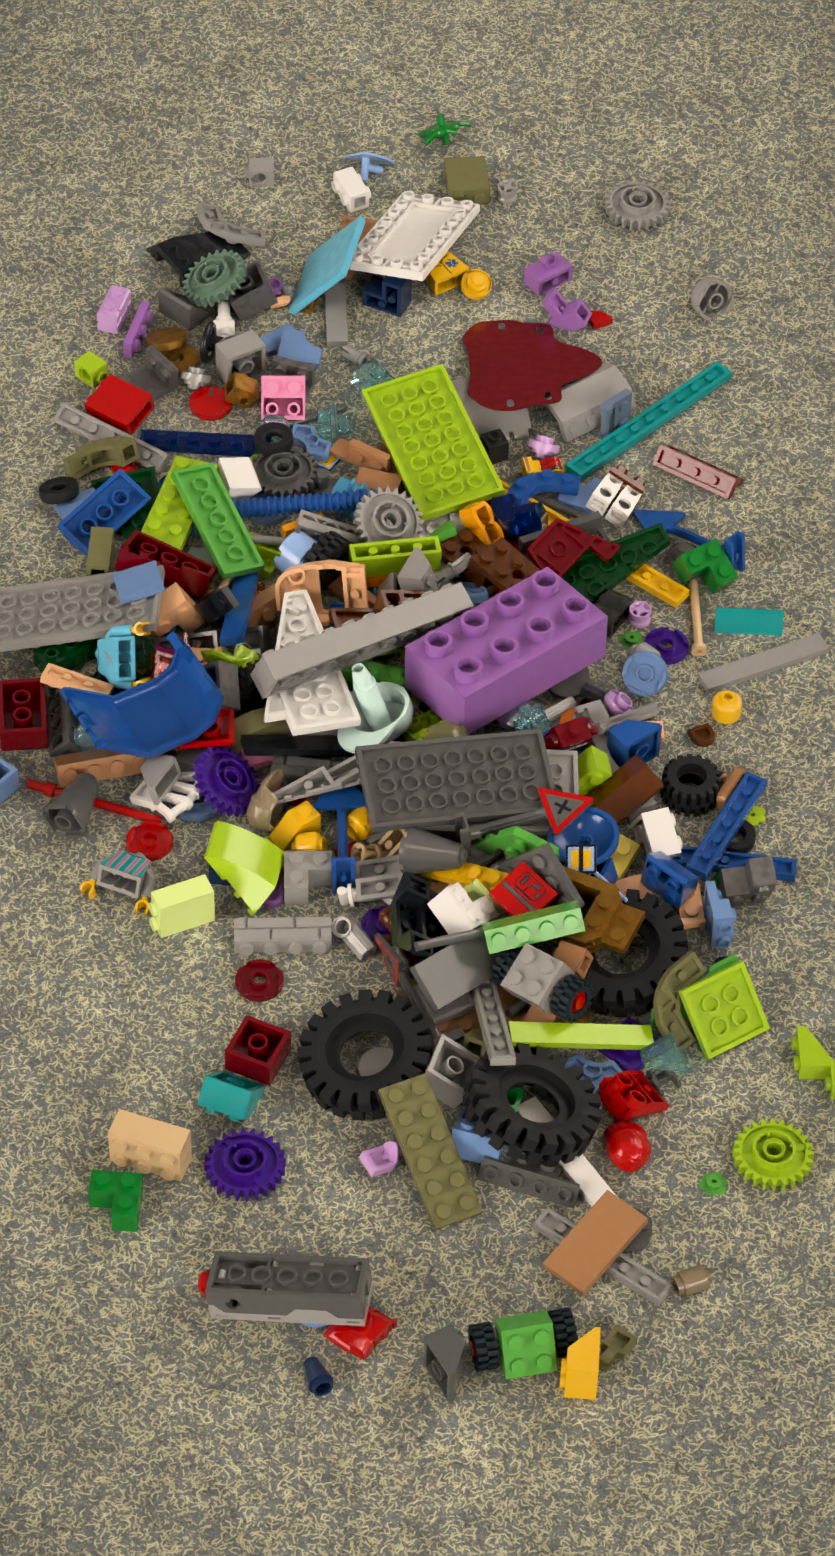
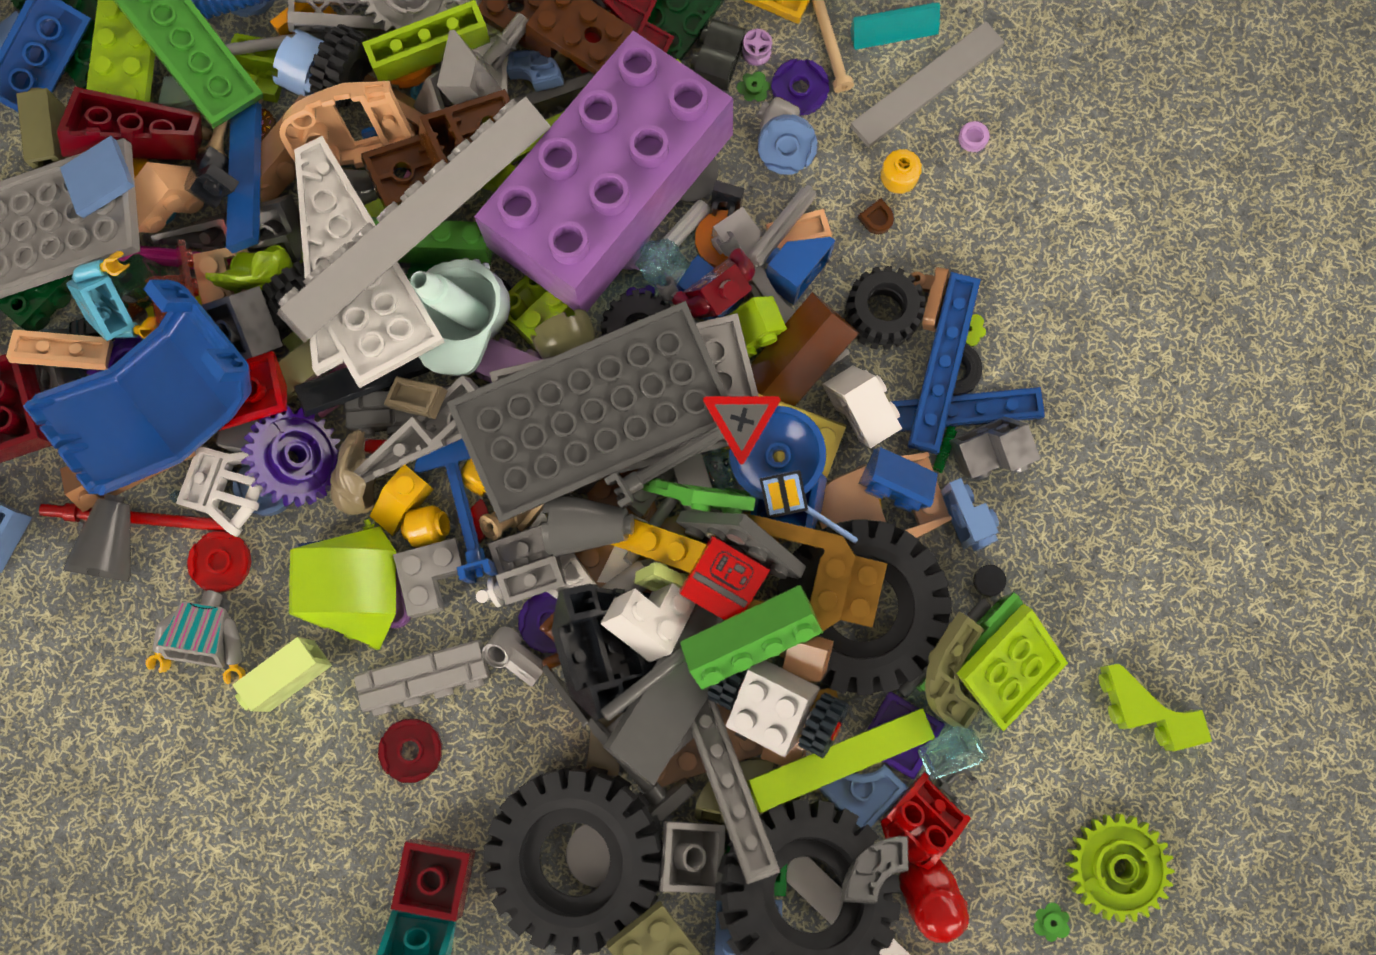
camera: 10 degrees left, 30 degrees up
light grey slope [140,754,182,805] -> none
lavender plate [604,689,634,717] -> none
none -> dark tan tile [384,376,448,419]
none -> dark grey tile [841,836,908,904]
none -> lavender tile [958,121,989,152]

